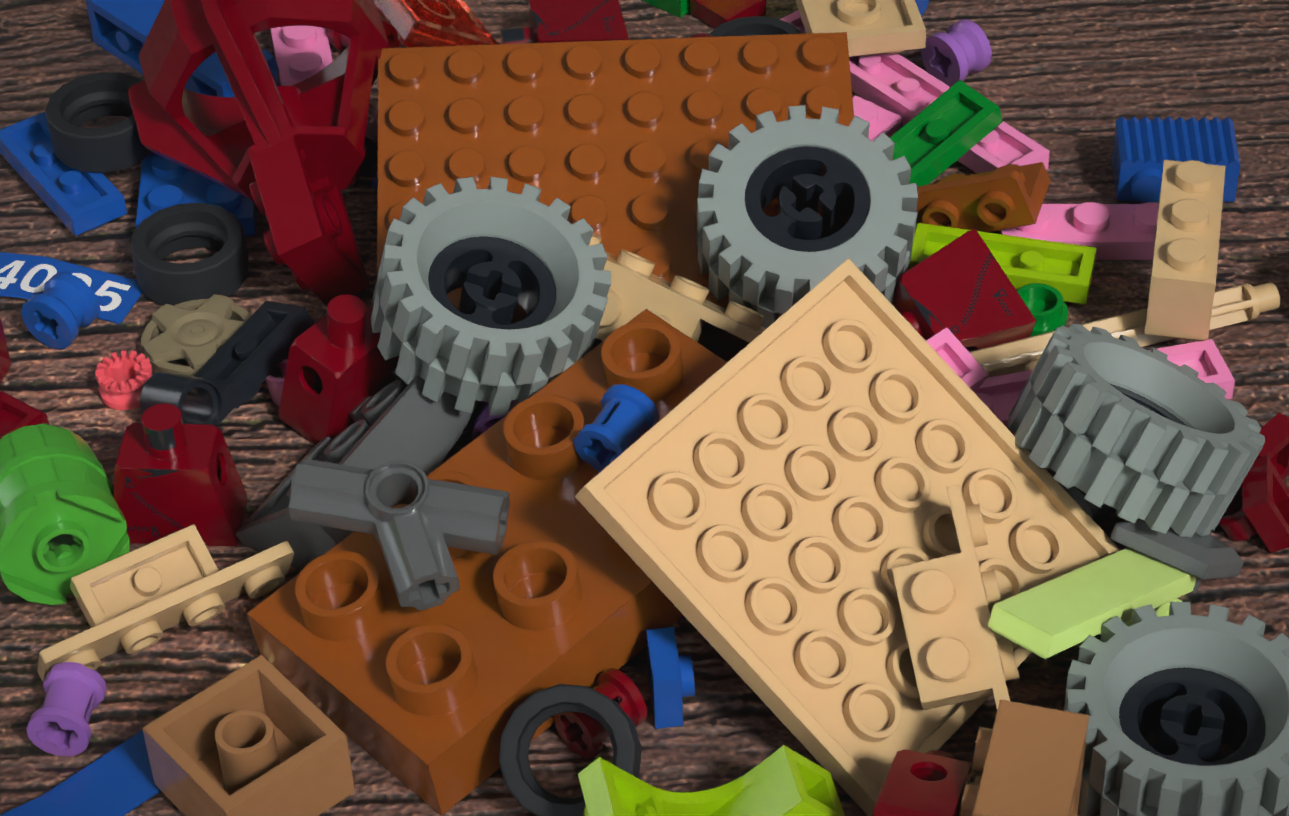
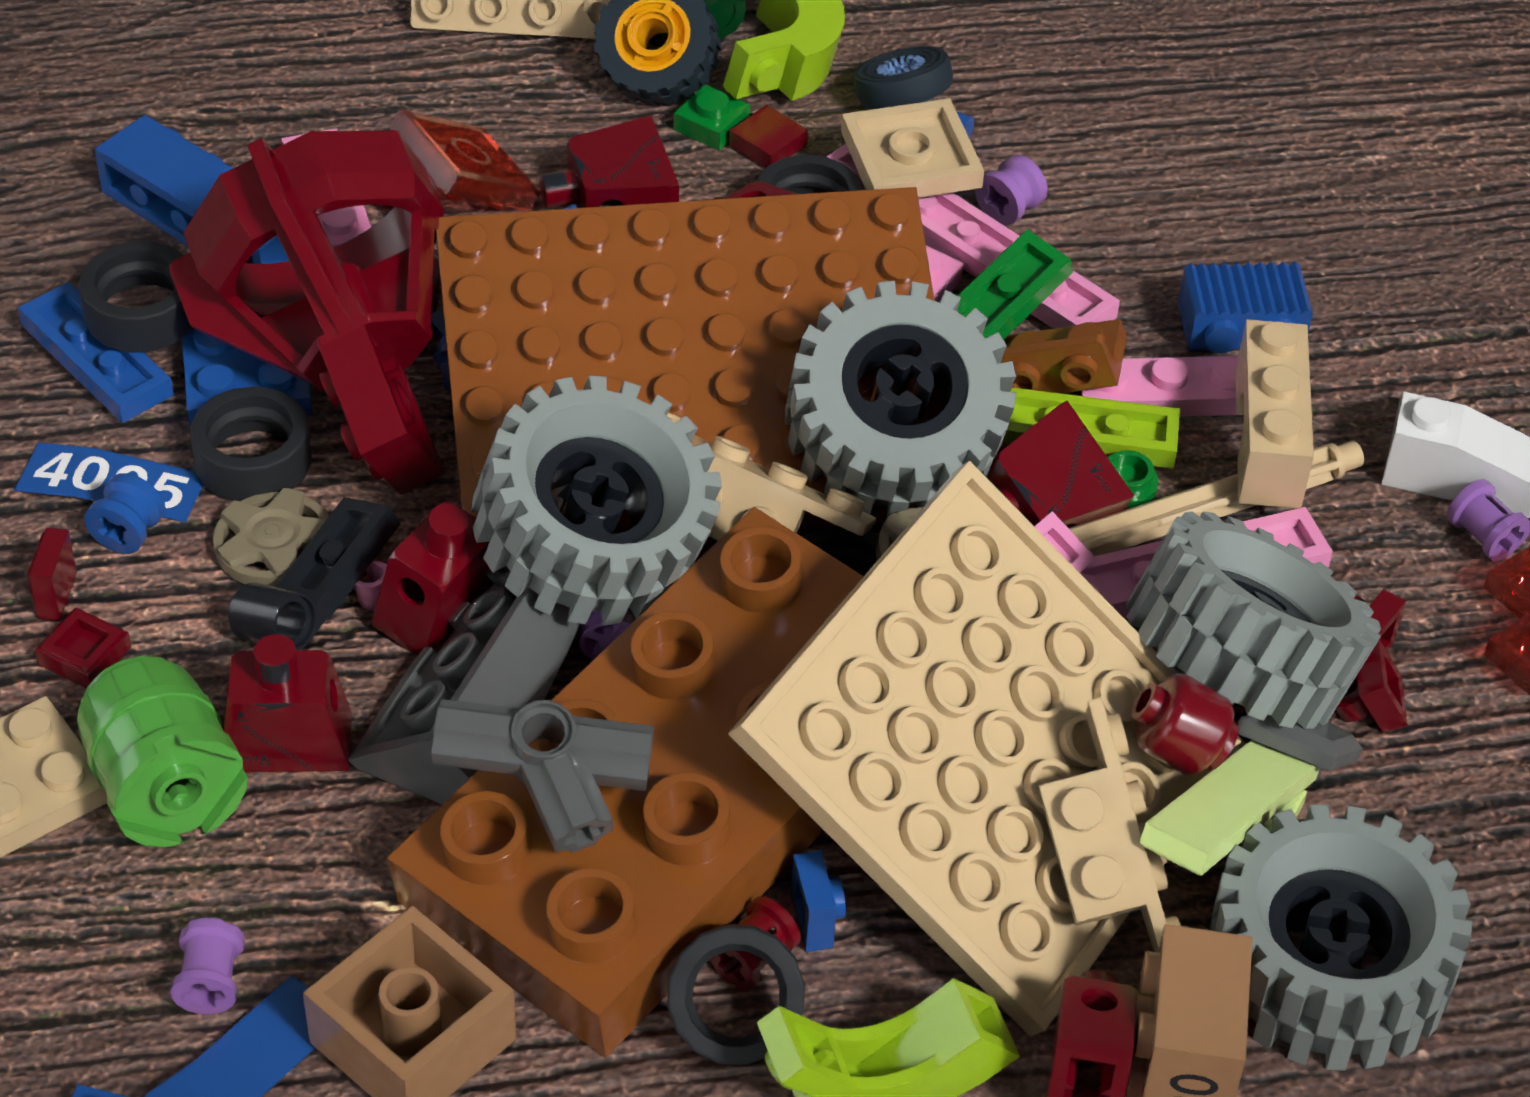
camera: 10 degrees left, 5 degrees up
tan bracket [37,524,294,682] -> none
coral bush [95,350,152,410] -> none
blue bush [573,384,659,472] -> none
none -> dark red head [1131,673,1239,776]

